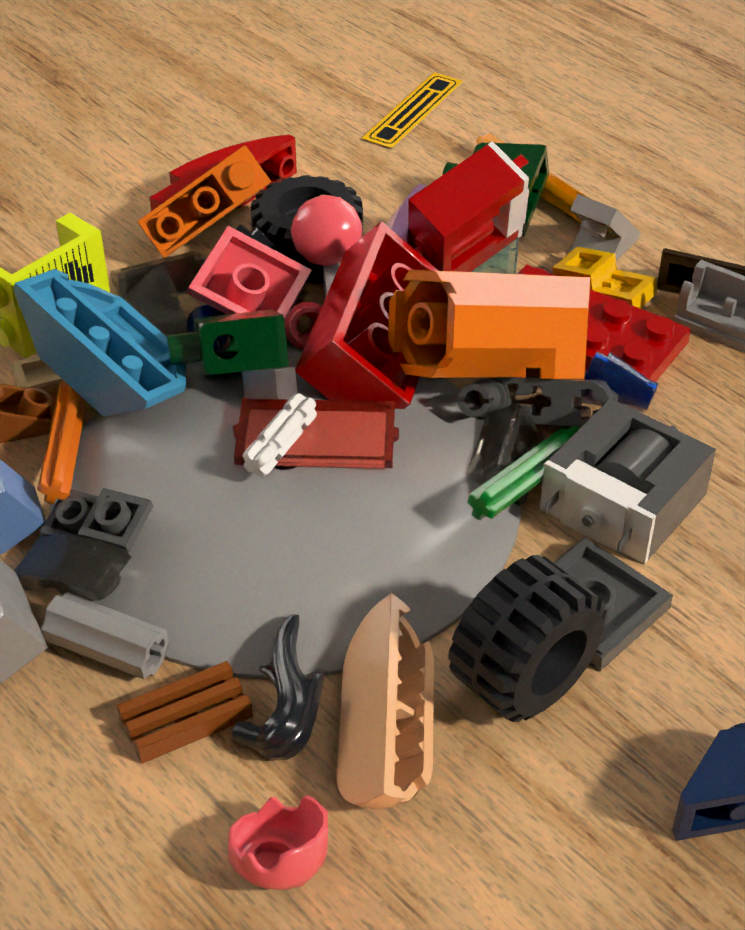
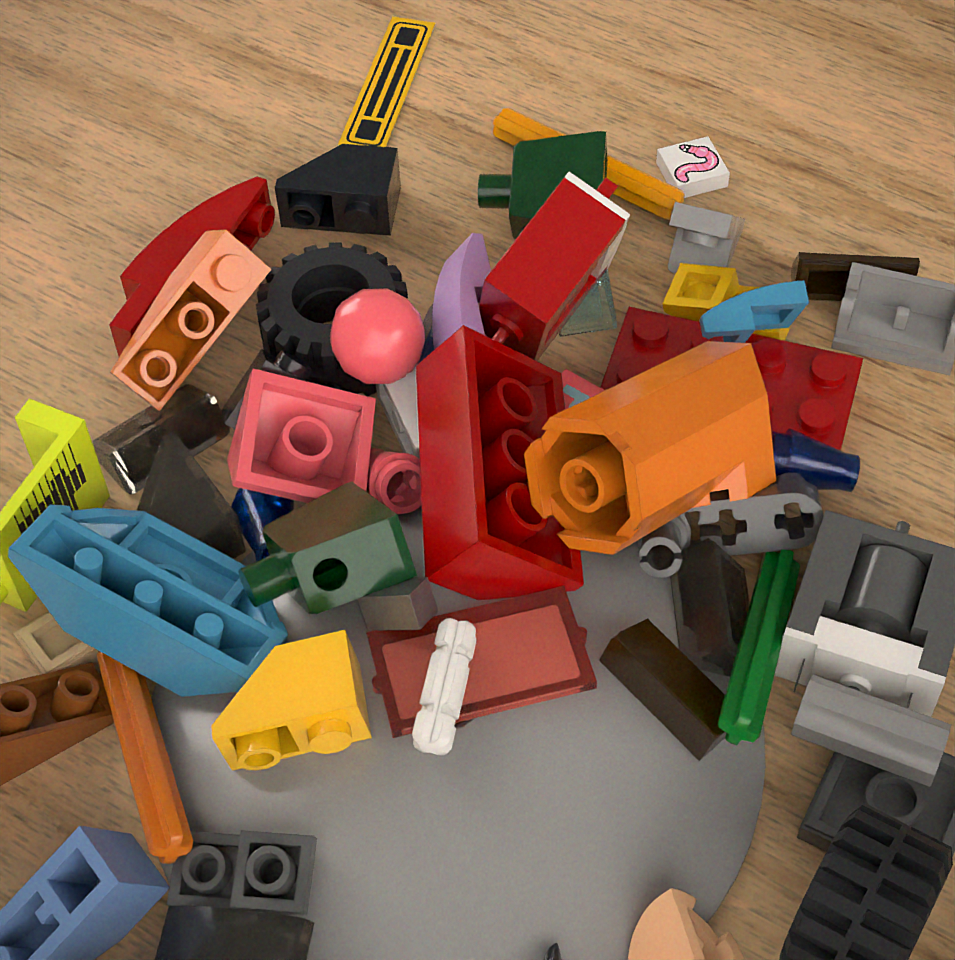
camera: 15 degrees left, 10 degrees up
none -> yellow slope [211,630,372,771]
none -> black slope [275,144,401,236]
none -> dark brown slope [599,618,726,761]
none -> white tile [656,136,730,198]
none -> dark azure slope [699,280,809,343]
none -> light grey axle [791,674,951,787]

